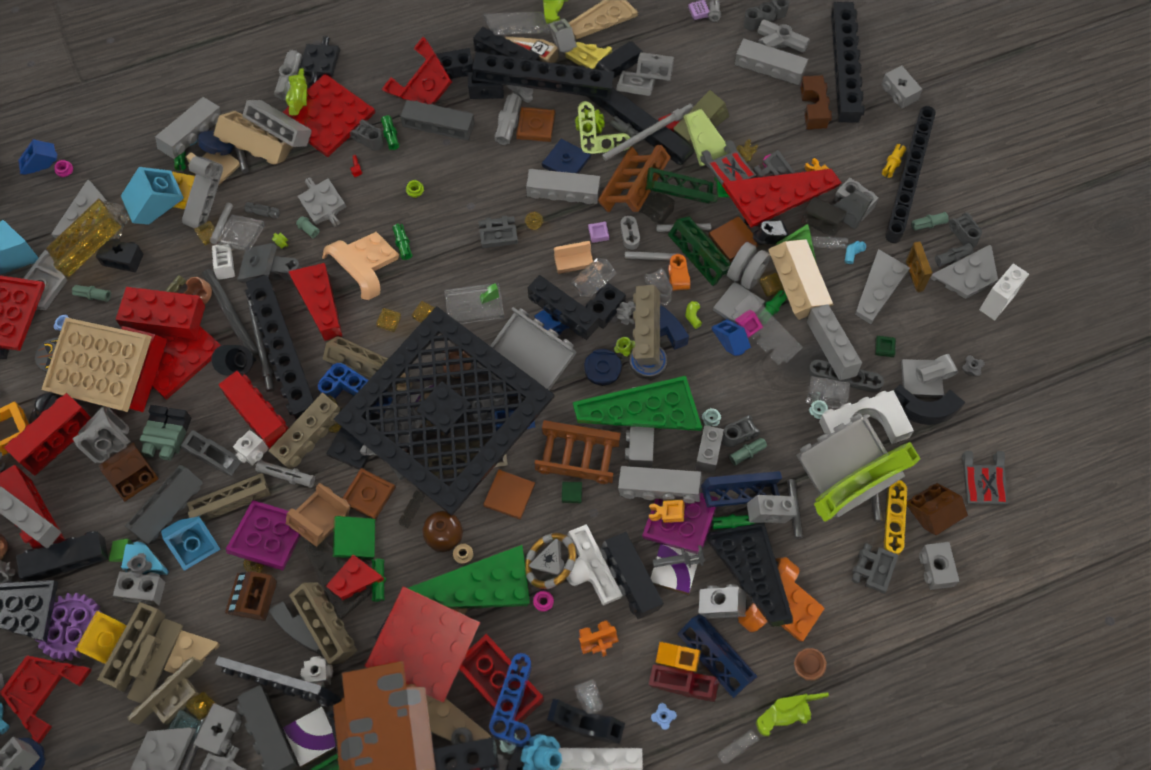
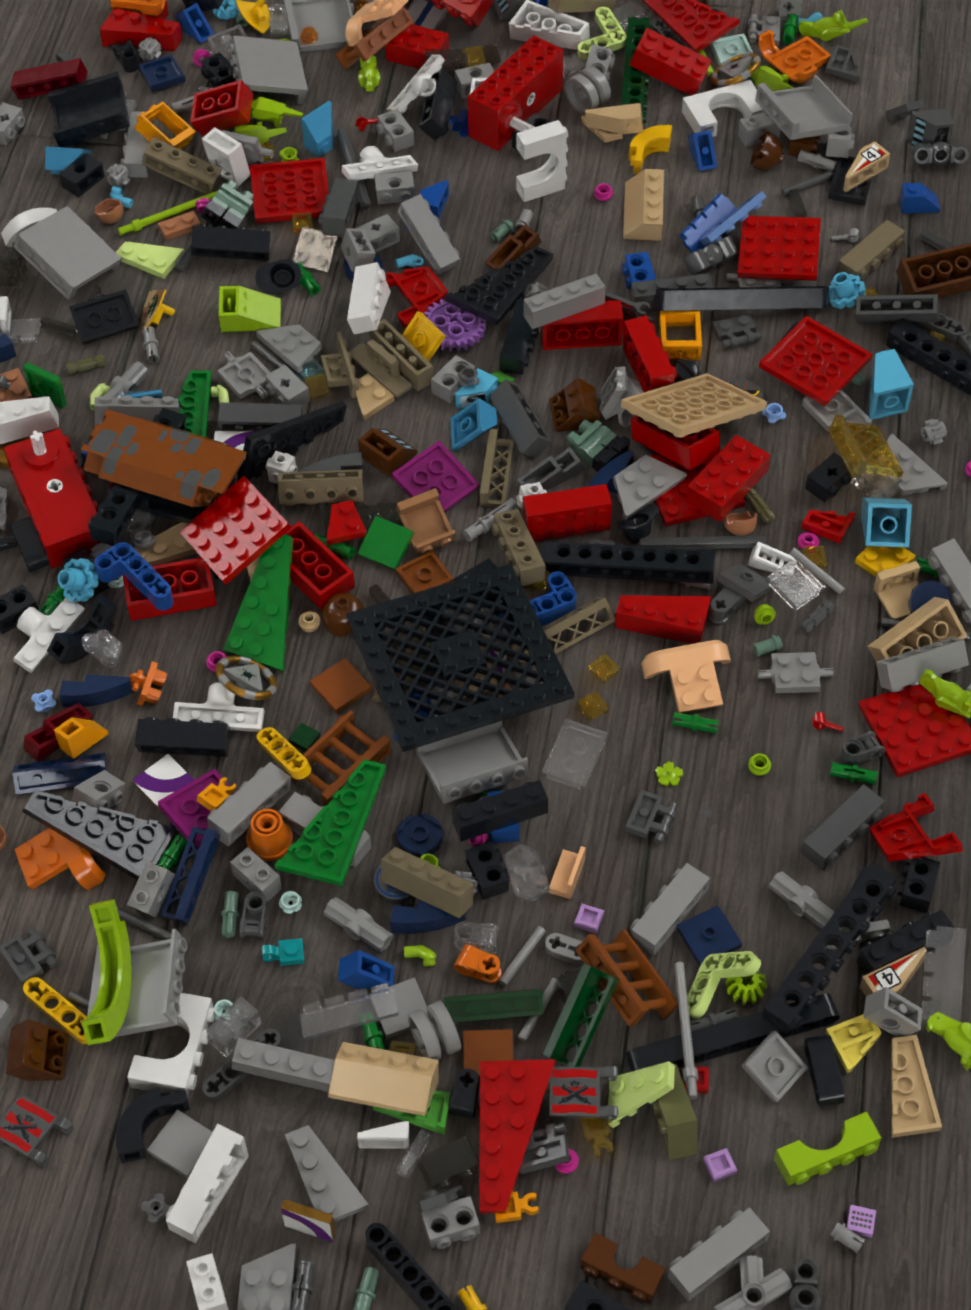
camera: 120 degrees right, 10 degrees down
sand green axle [72,285,111,302] -> none
light grey beam [182,156,223,231] -> none
bright green tile [480,283,499,304] -> none
dark orange tile [516,107,555,142] -> none
clear yellow plate [525,212,543,230] -> none
light grey brick [636,52,674,80] -> none
dark grey piece [653,545,705,568] -> none
dark pink slope [735,310,763,338] -> none
medium azure arm [845,241,866,264] -> none
dark green tile [875,336,896,357] -> none
light grey piece [916,354,958,384] -> none
none -> dark blue slope [59,674,133,708]
none -> white wedge [166,1123,249,1243]
none -> orange piece [246,809,293,861]
none -> yellow beam [256,727,311,780]
none -> teal plate [262,938,304,966]
none -> red brick [285,521,355,611]
none -> light grey piece [324,897,393,952]
none -> white wedge [347,262,391,334]
none -> white slope [357,1121,410,1149]
none -> dark blue slope [587,450,634,494]
none -> light grey wing [613,455,687,520]
none -> lime plant [655,761,683,787]
none -> lavender tile [703,1148,737,1182]
none -> lime arch [774,1112,881,1186]
none -> dark pink plate [798,532,819,553]
none -> red wing [801,510,856,543]
none -> light grey gear [921,419,947,445]

